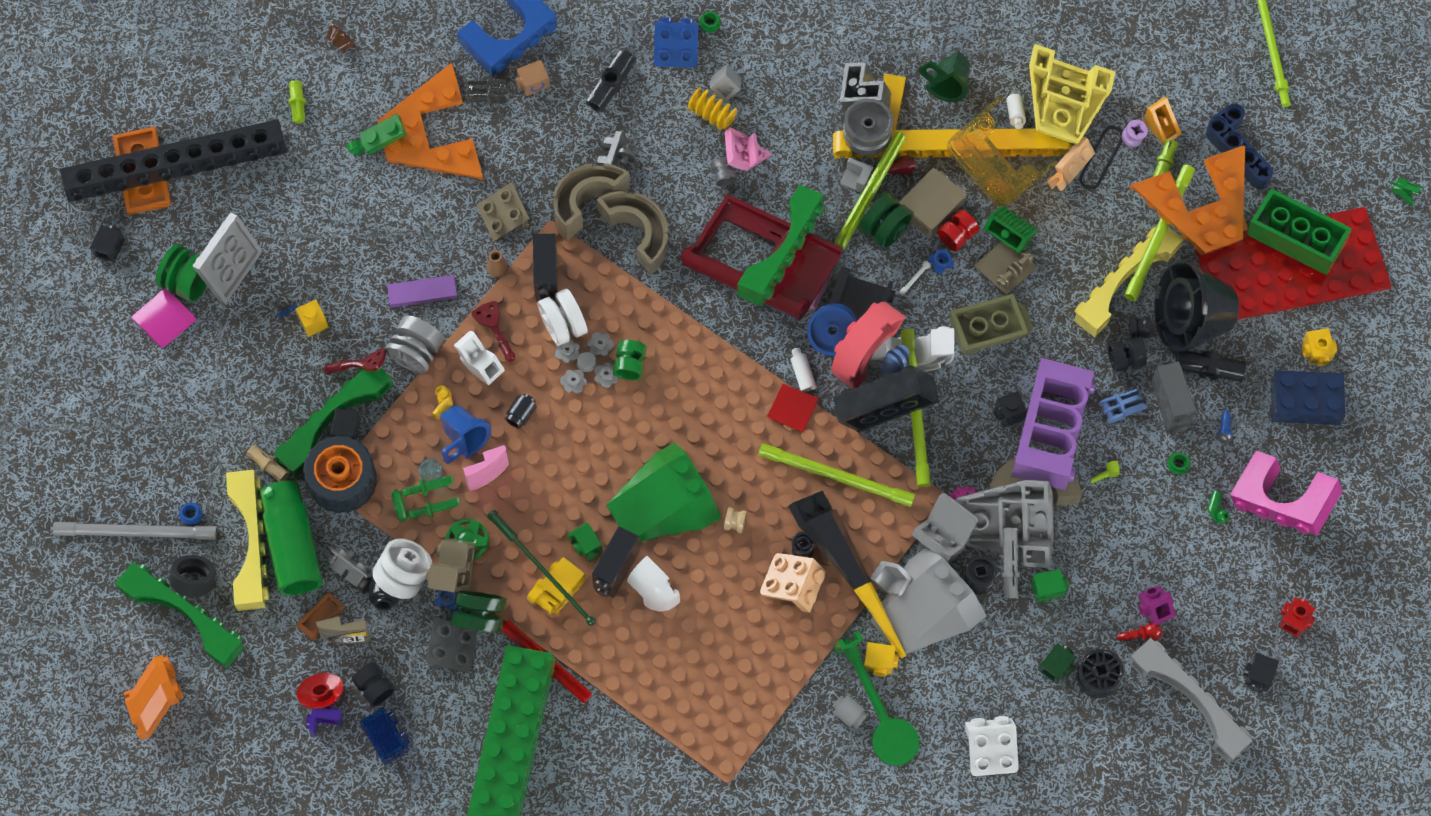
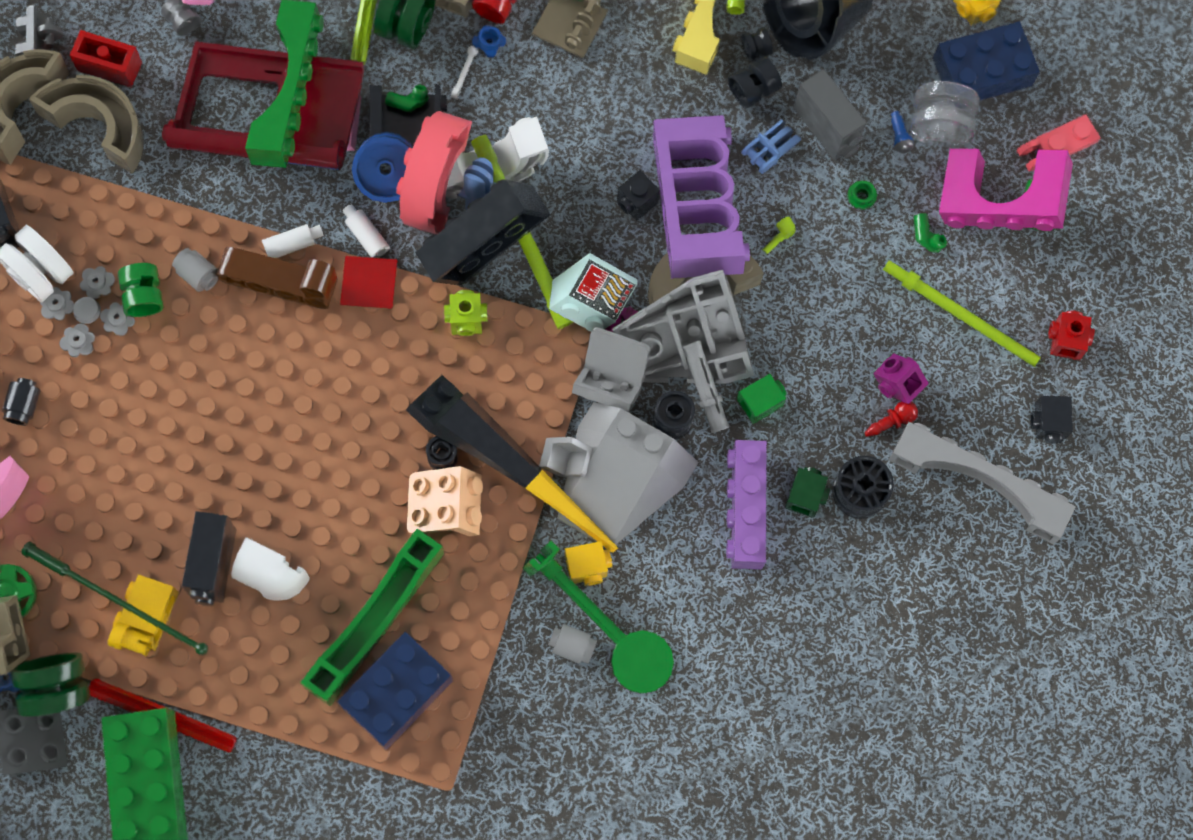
camera: 25 degrees left, 5 degrees up
green brick [568,522,603,562] -> none
green wedge [606,443,721,542] -> none
tan wheel [724,507,747,534] -> none
lime piece [758,443,915,507] -> none
olive slope [949,294,1033,355] -> none
white bracket [965,716,1018,776] -> none
black piece [1175,351,1246,382] -> none
none -> red brick [70,30,142,88]
none -> light grey brick [172,248,218,292]
none -> reddish brown beam [216,247,338,309]
none -> white cylinder [262,224,324,258]
none -> green arch [300,528,444,707]
none -> dark blue brick [337,632,453,751]
none -> green arm [385,85,429,112]
none -> lime brick [444,290,487,336]
none -> slope [549,253,637,332]
none -> medium lavender brick [726,440,766,569]
none -> lime bar [883,260,1041,367]
none -> clear wheel [910,81,980,147]
none -> coral hinge [1017,114,1101,172]

